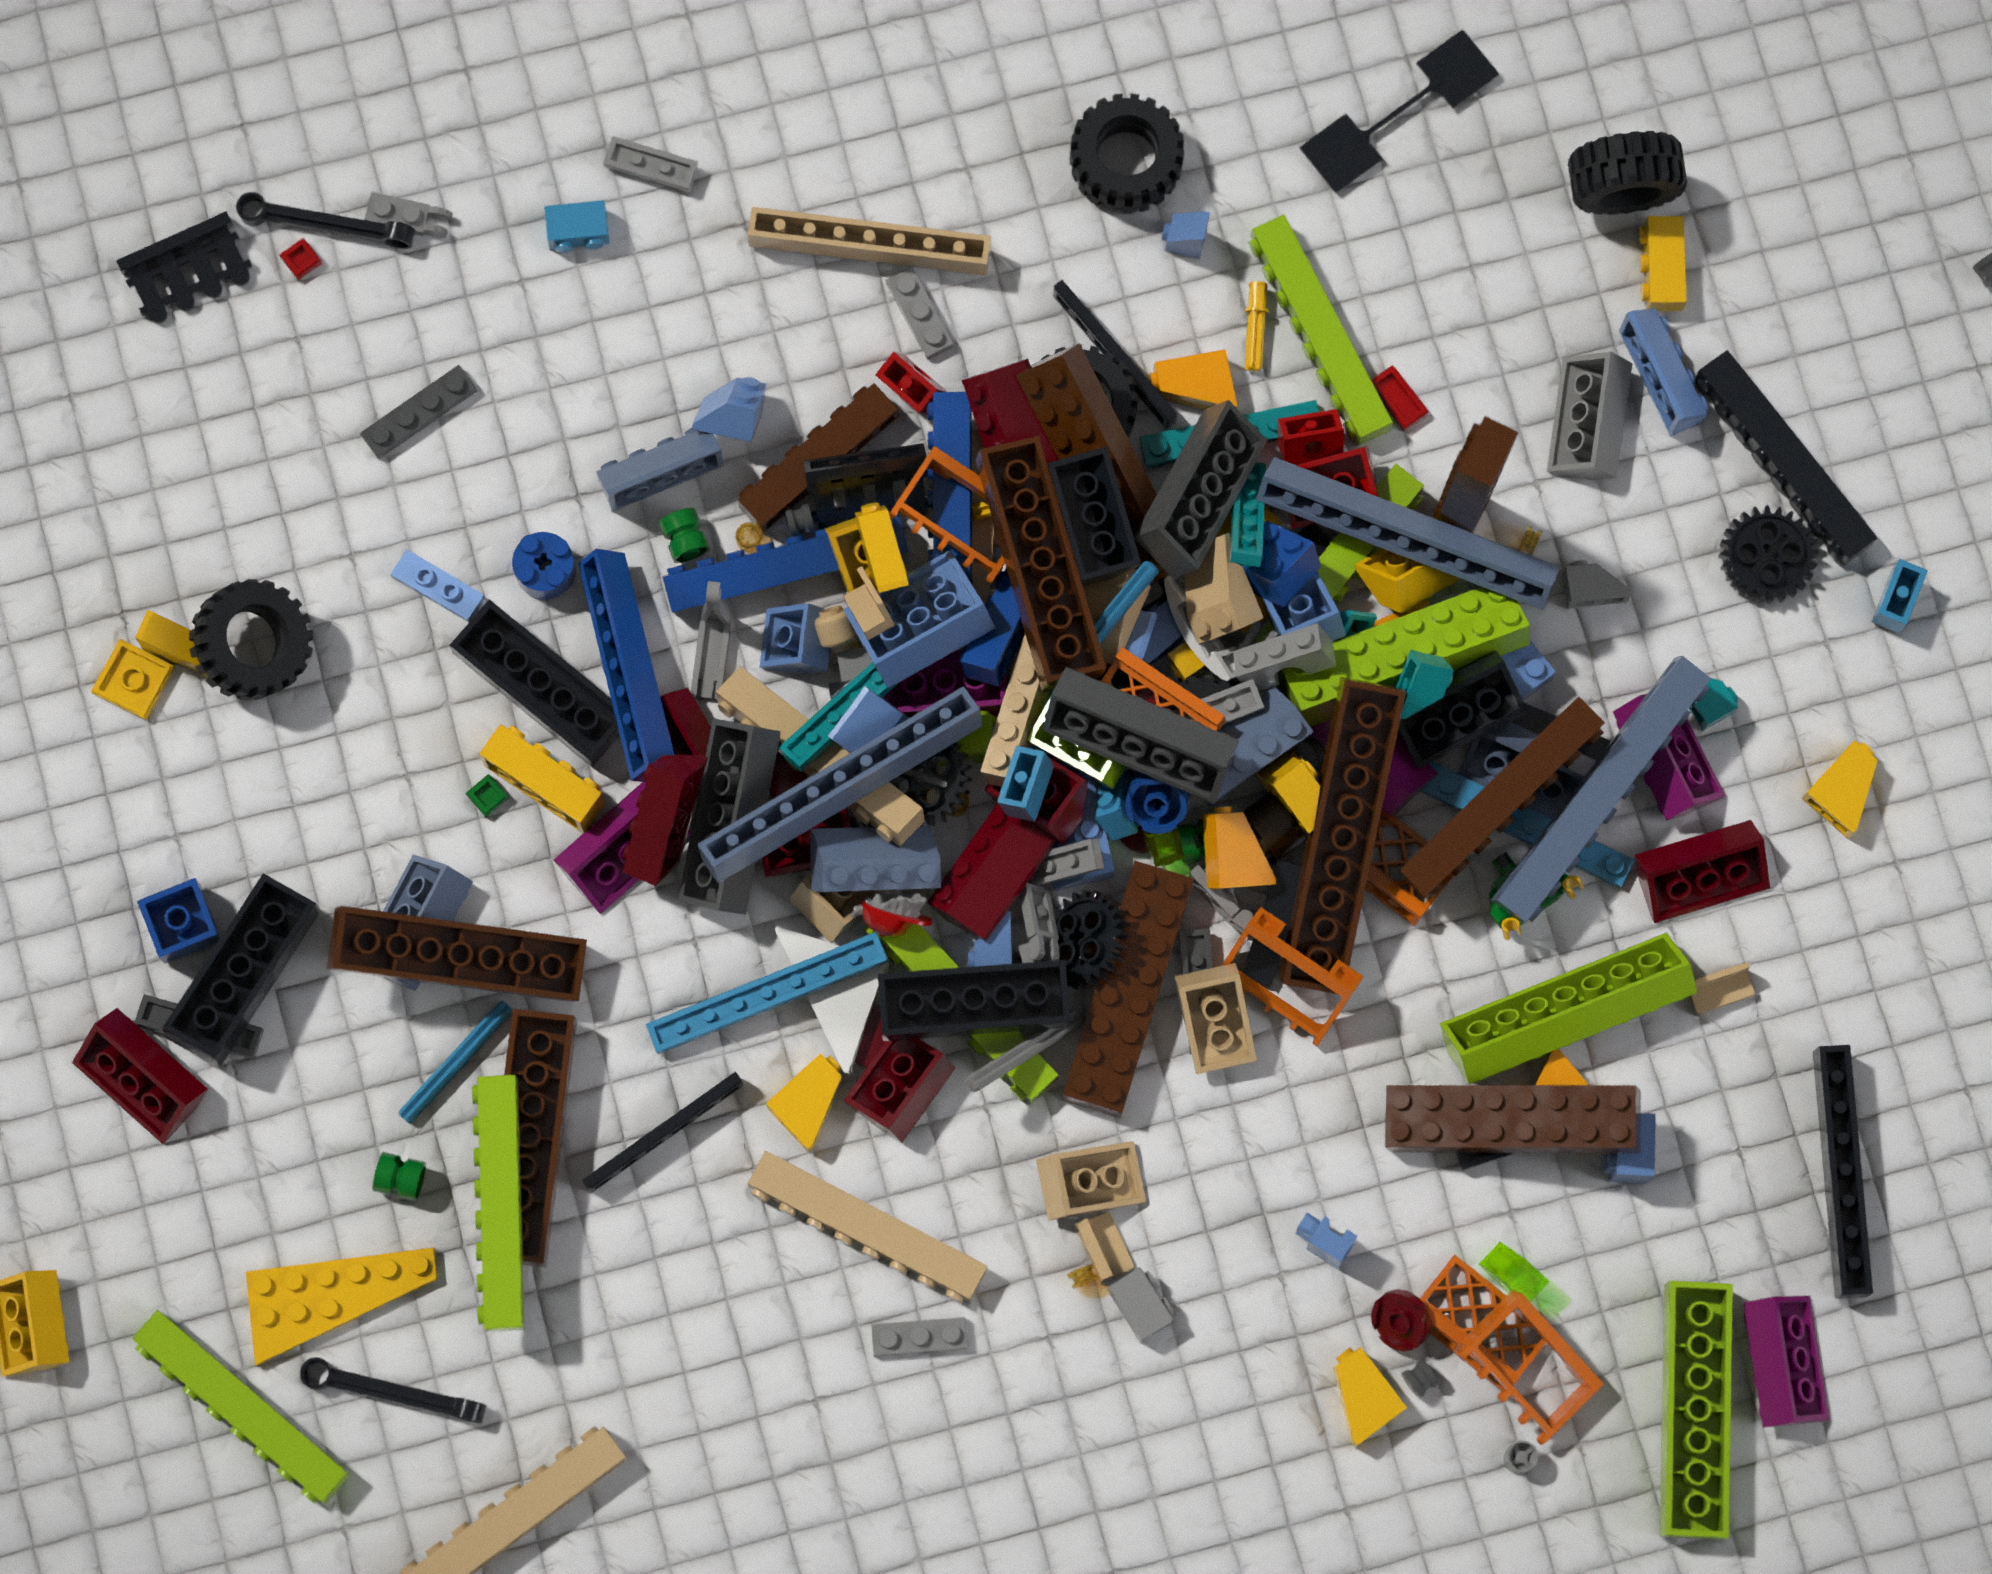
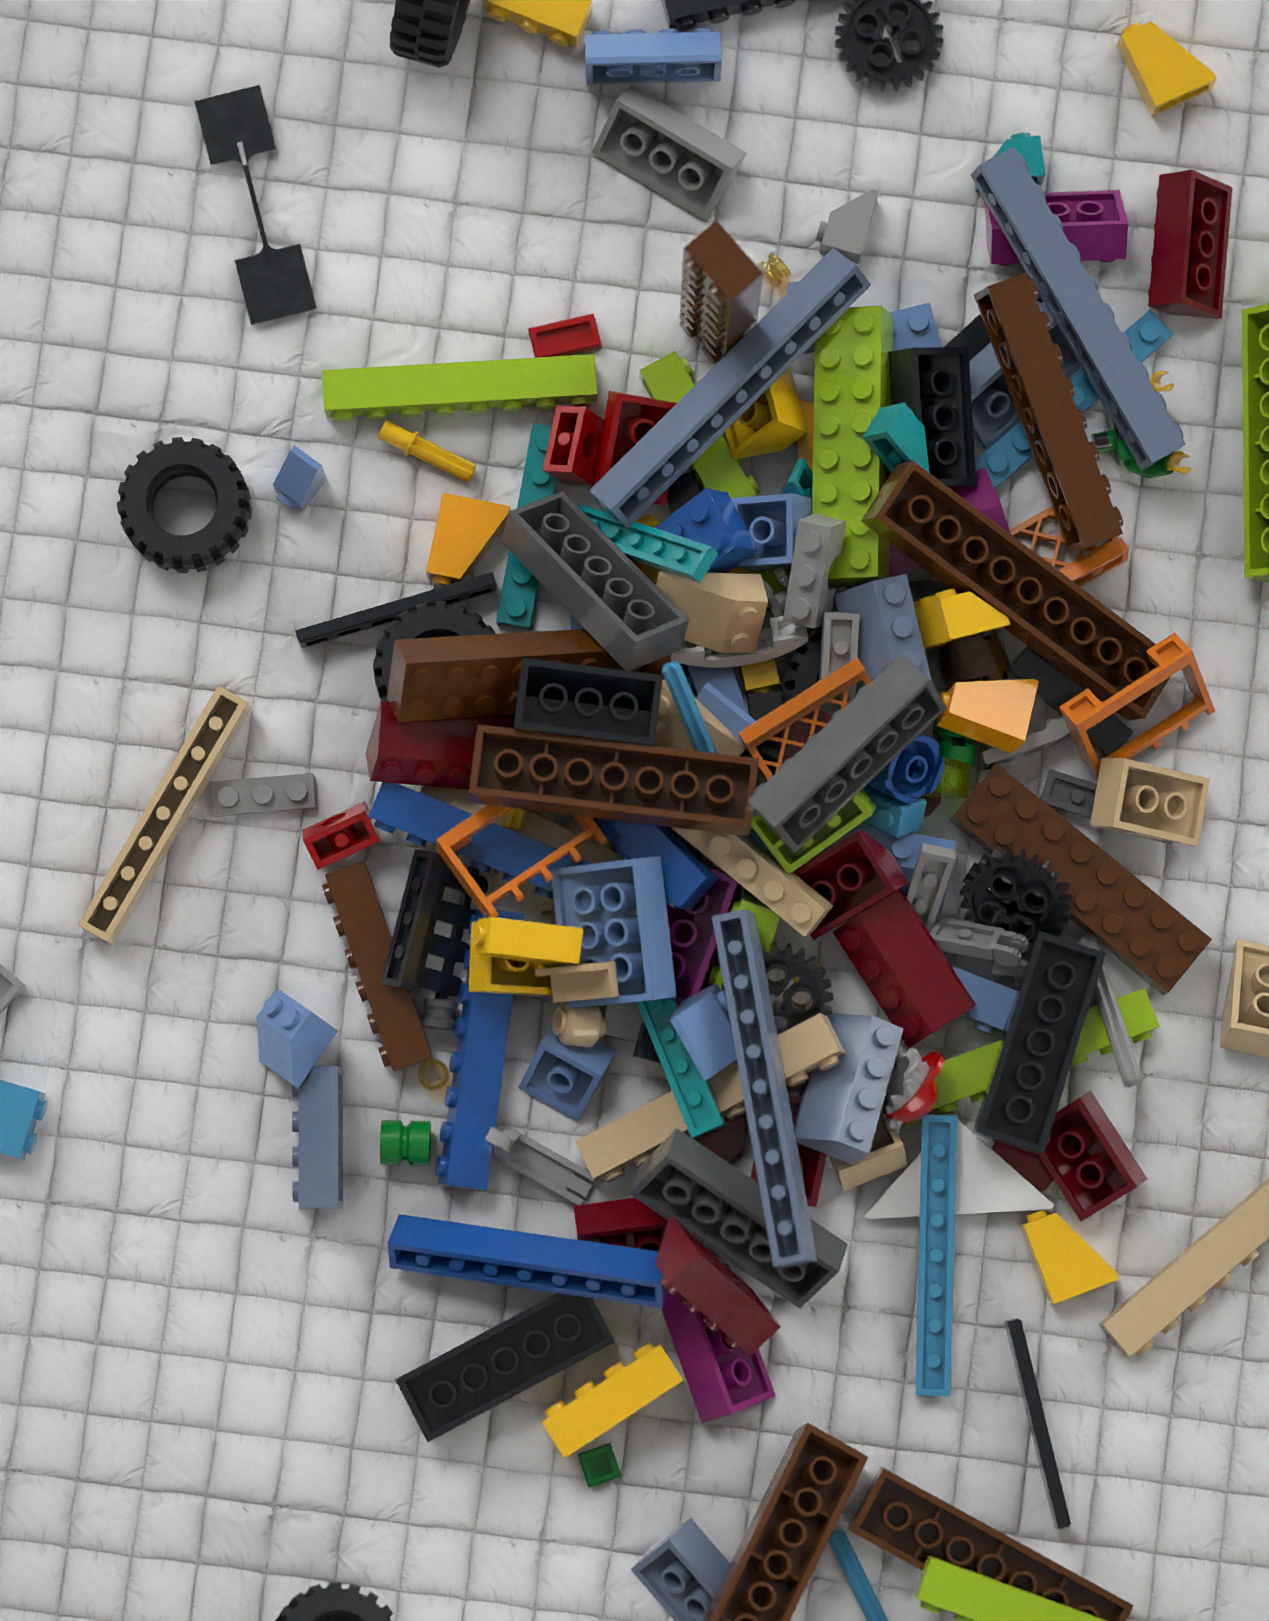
camera: 65 degrees left, 5 degrees up
dark grey plate [360,365,477,460] -> none
light blue plate [390,549,485,622] -> none
blue brick [512,532,576,600] -> none
dark azure brick [997,746,1054,822] -> none

